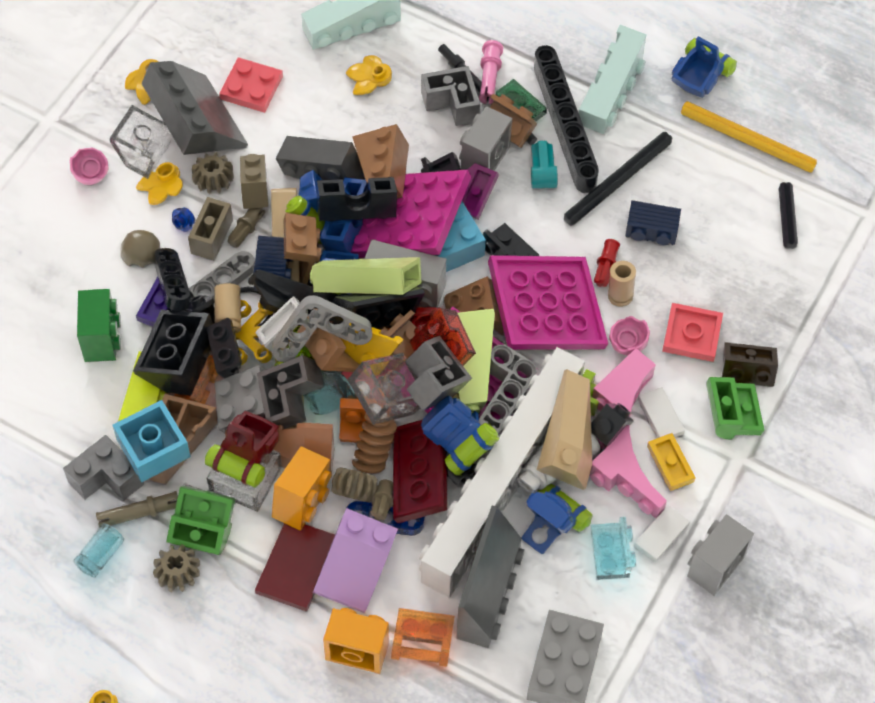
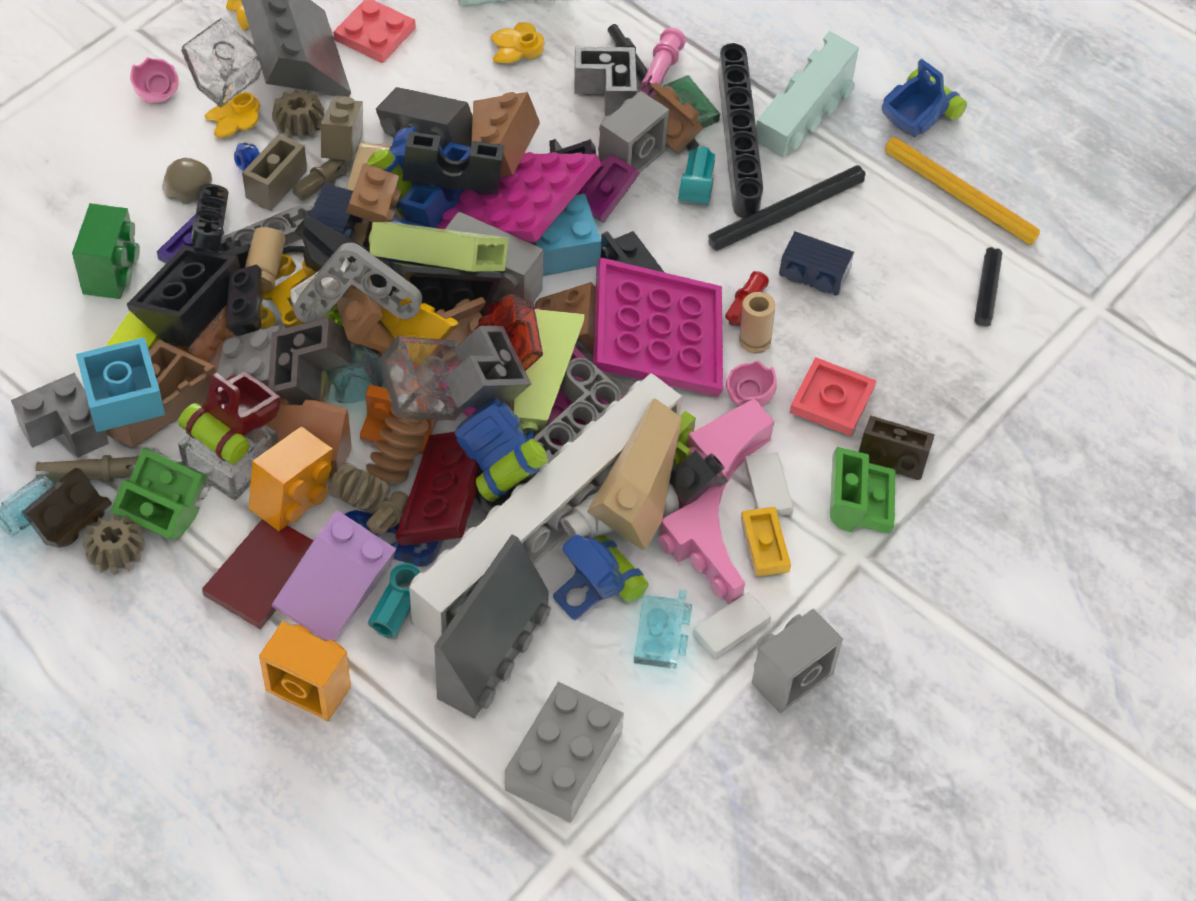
camera: 10 degrees right, 5 degrees down
clear orange plate [391,608,455,667] -> none
none -> dark brown bracket [22,468,112,548]
none -> teal piece [368,563,420,638]

